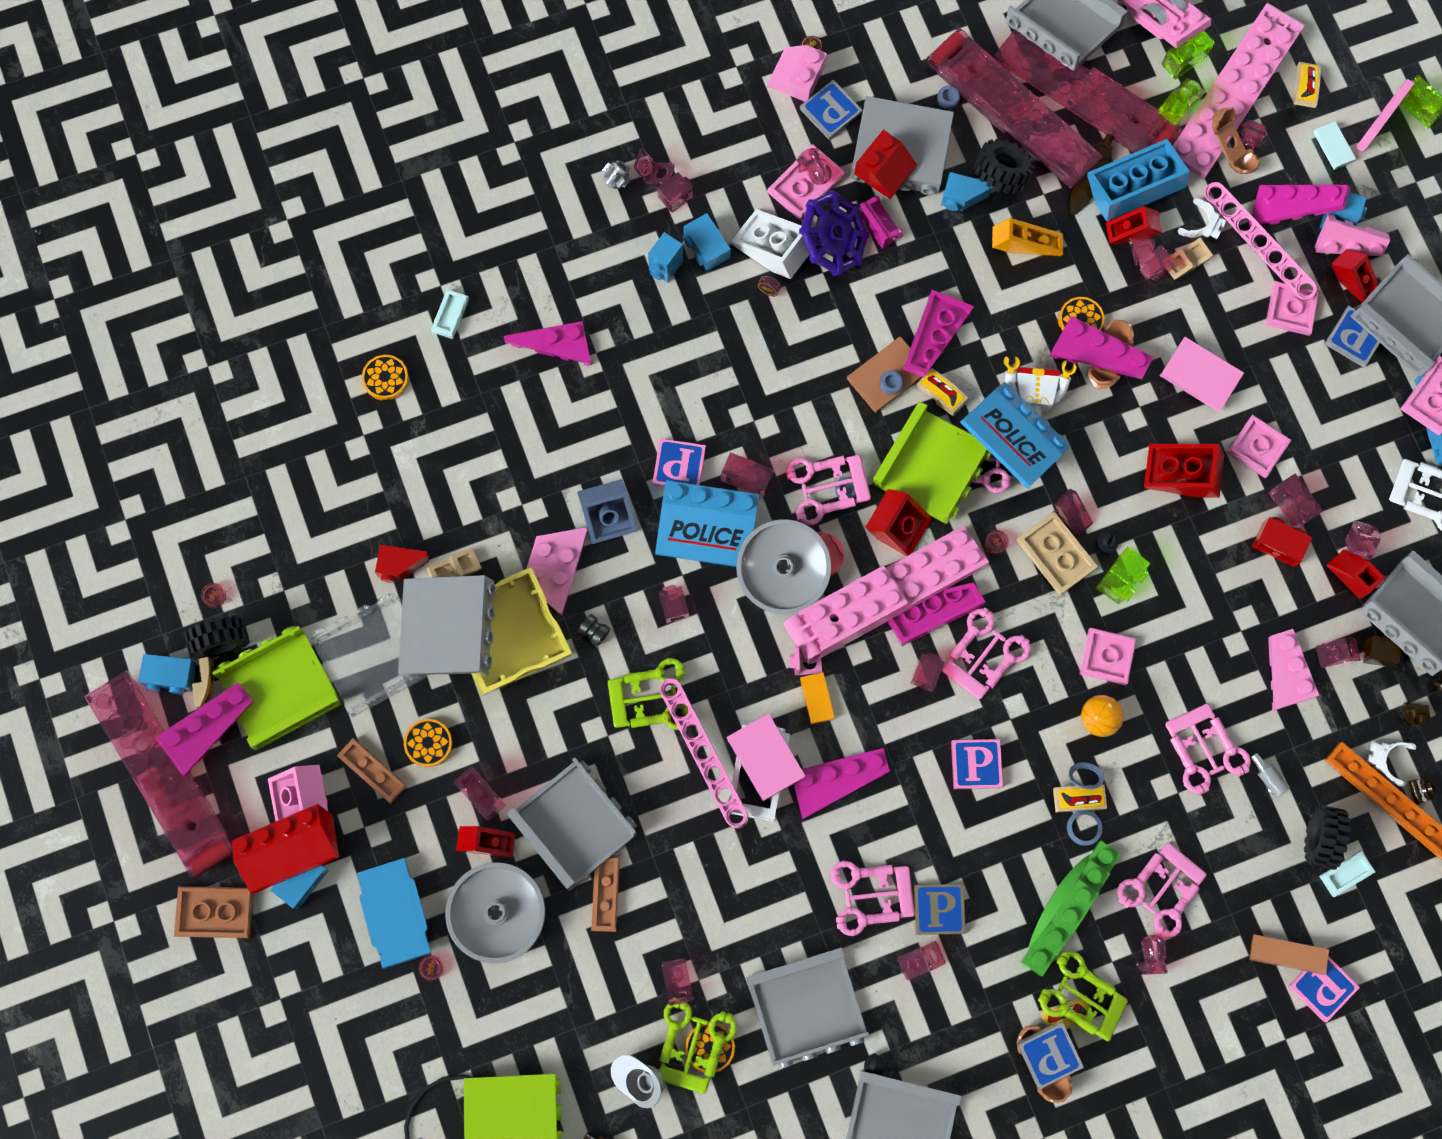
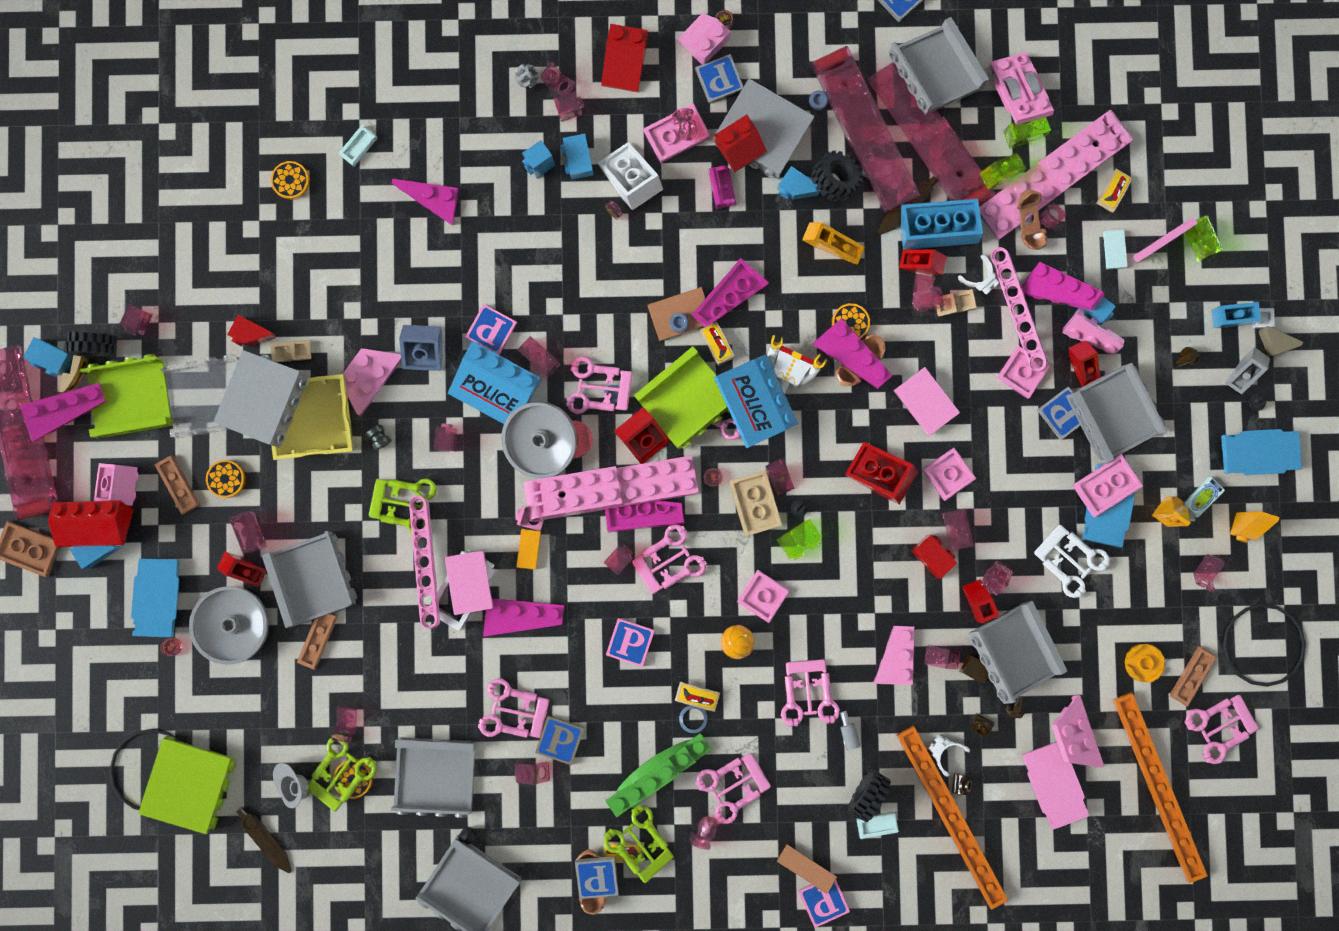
camera: 25 degrees right, 10 degrees up
clear pink tile [201,583,226,608] -> none
dark purple plate [799,190,870,276] -> none
sand blue piece [1069,762,1104,789] -> none
none -> clear pink brick [119,304,153,336]
none -> red slope [601,24,648,93]

